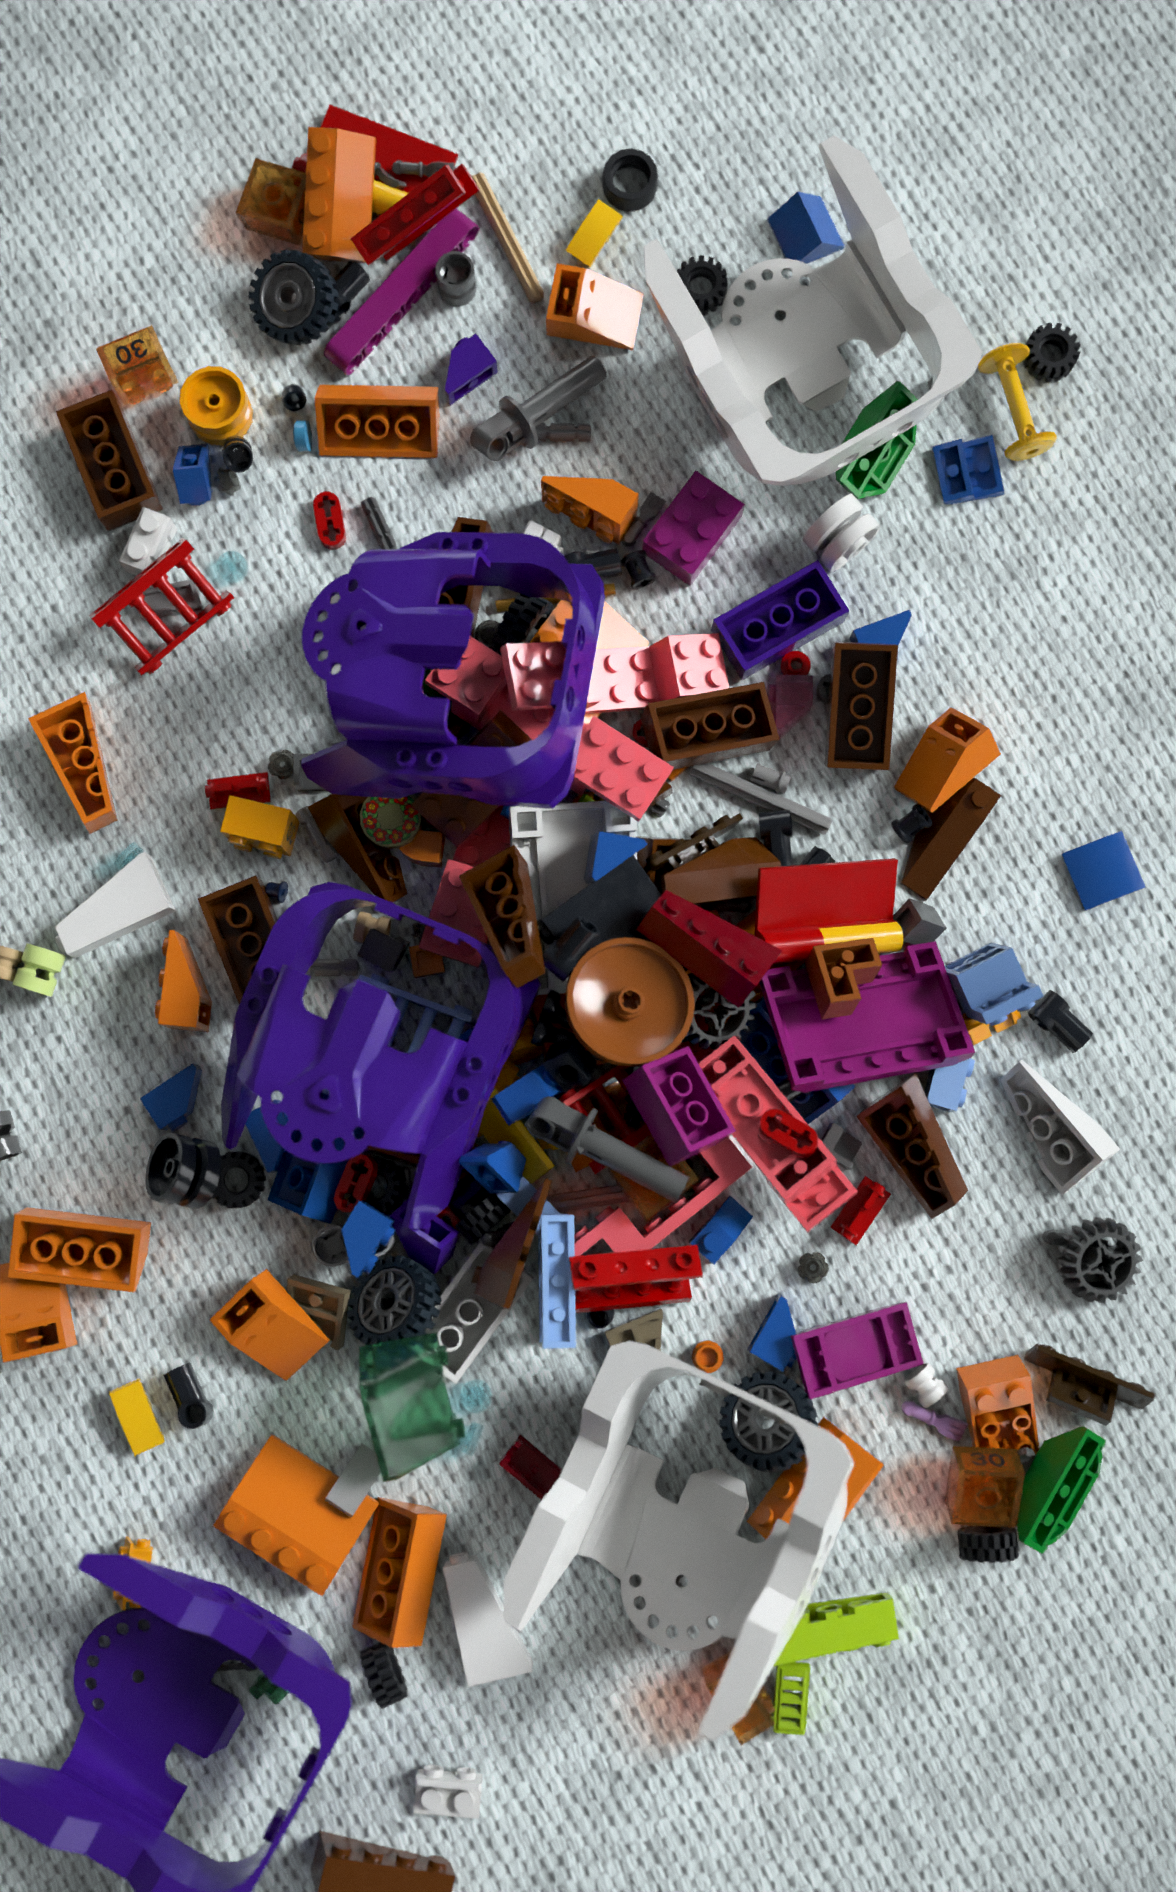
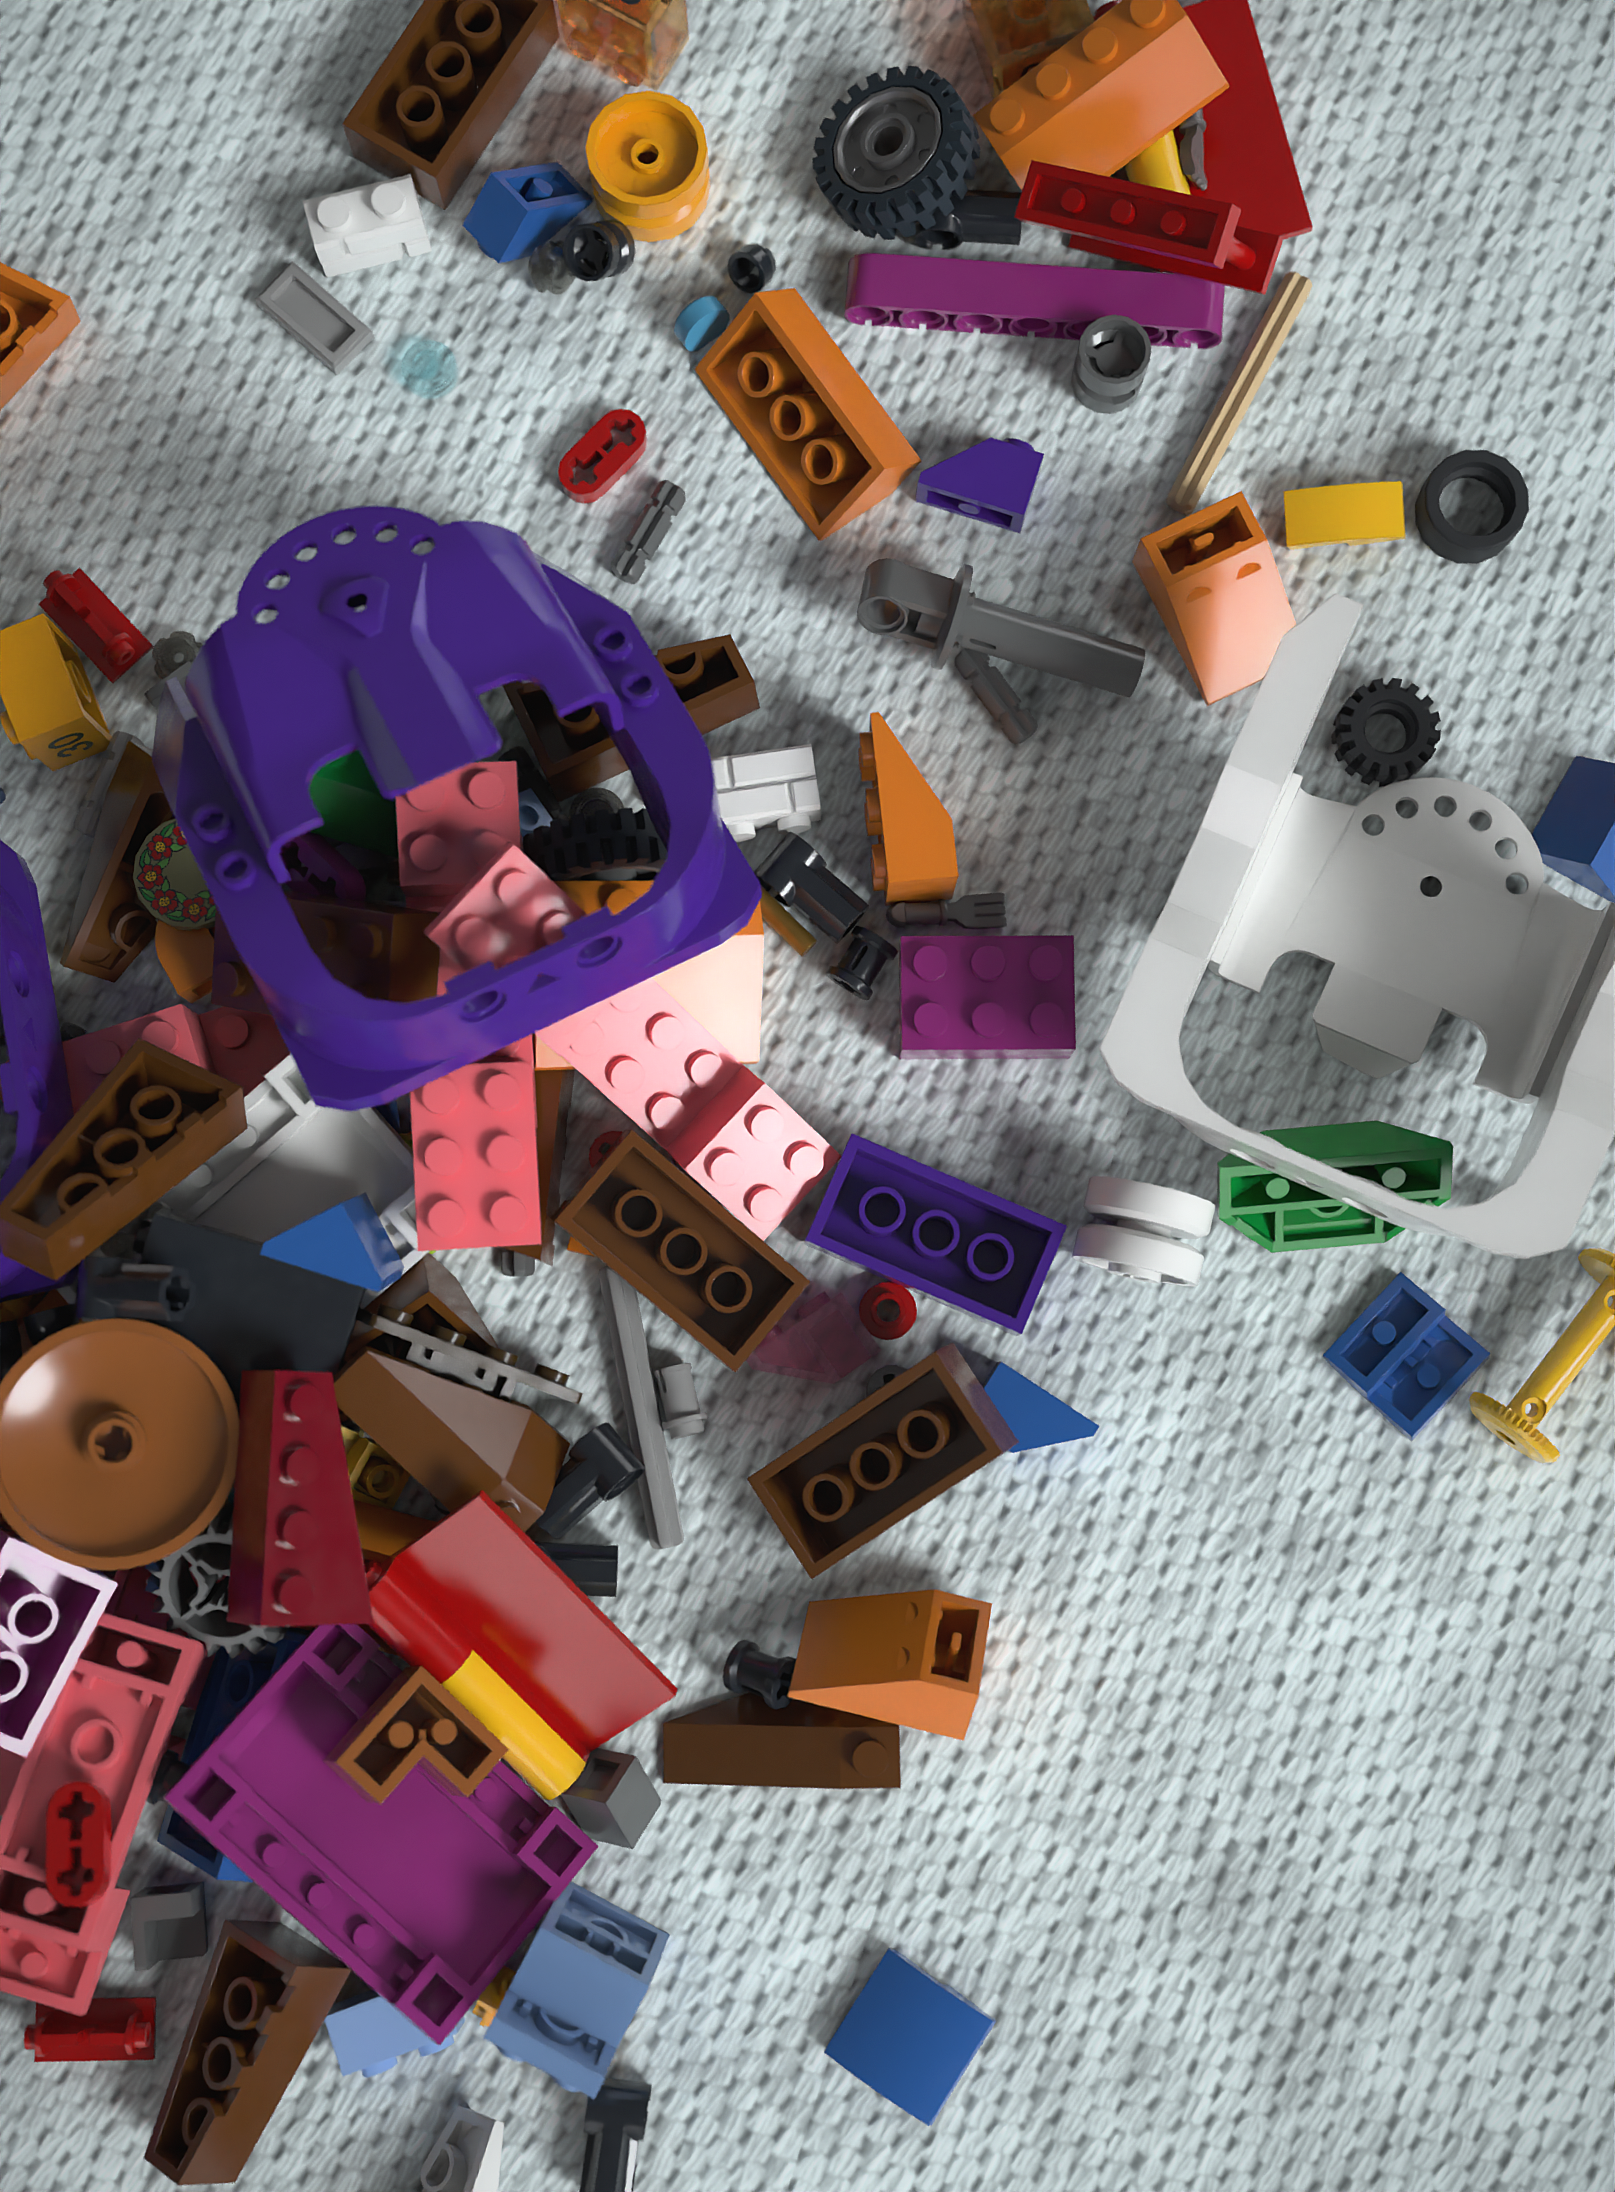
camera: 55 degrees right, 0 degrees up
red fence [89,538,235,676] -> none
dark grey piece [392,160,454,177] -> none

